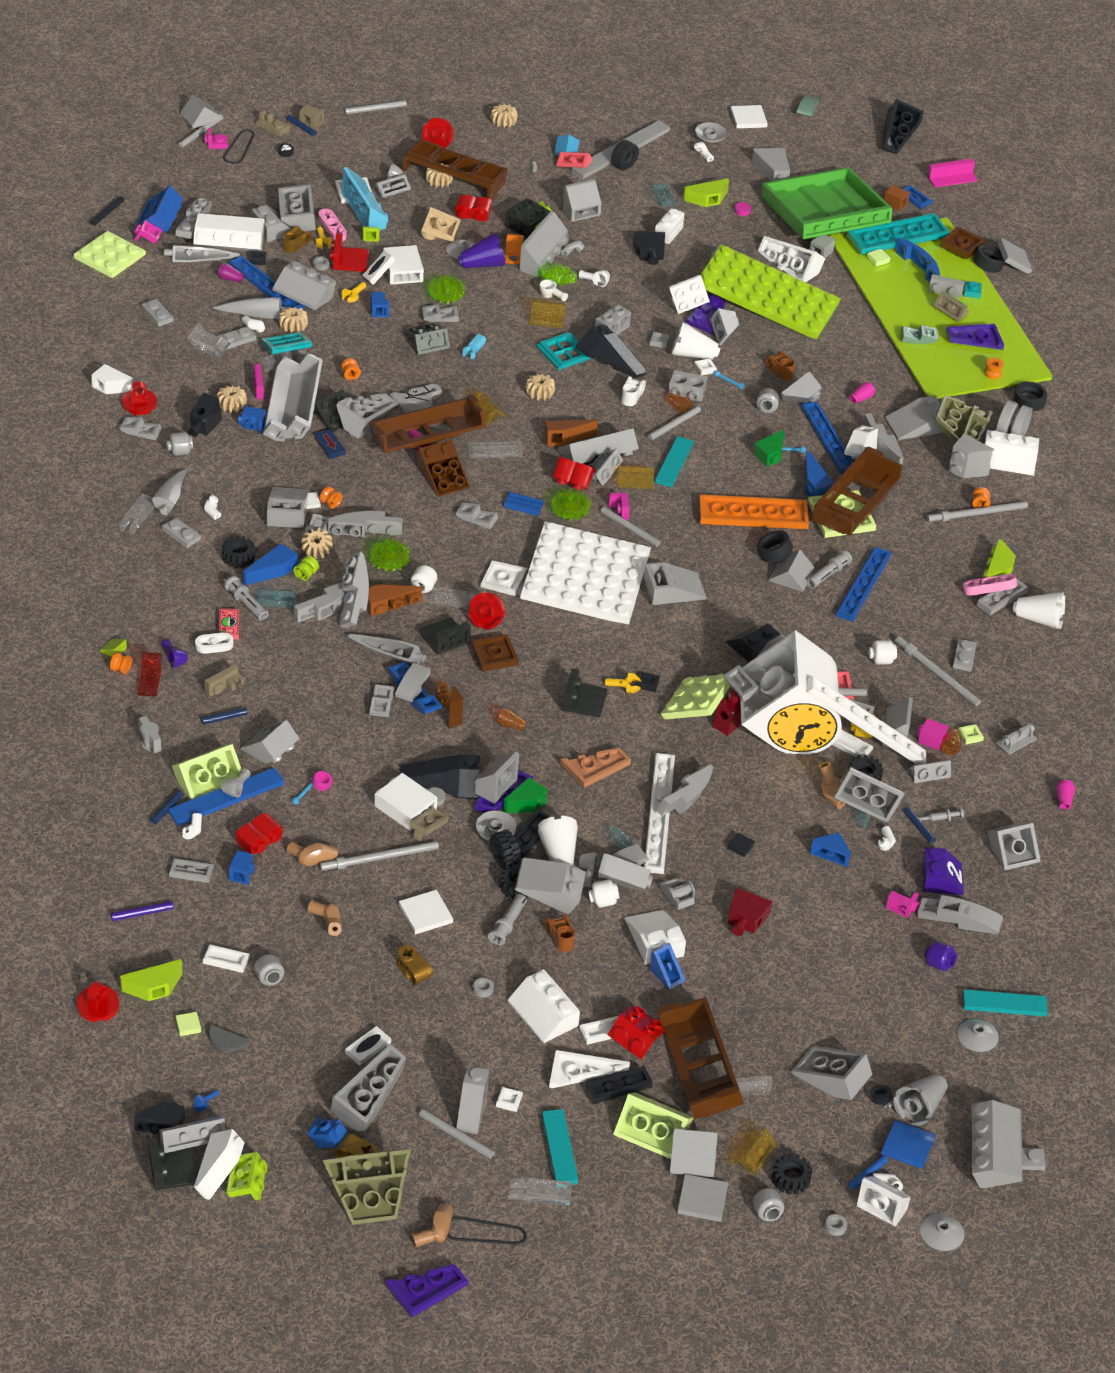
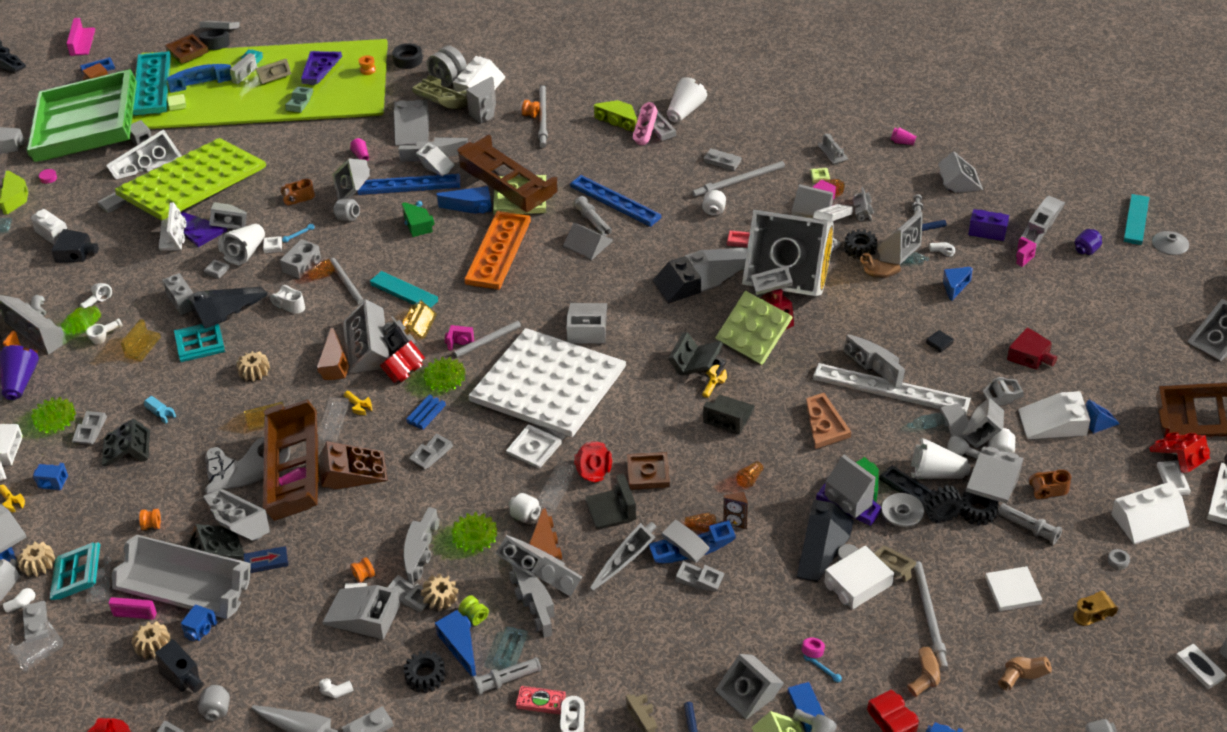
camera: 70 degrees left, 0 degrees up
black tyre [756,530,793,563] -> none
none -> yellow bar [344,391,372,415]
none -> pearl dark grey bracket [668,332,723,375]

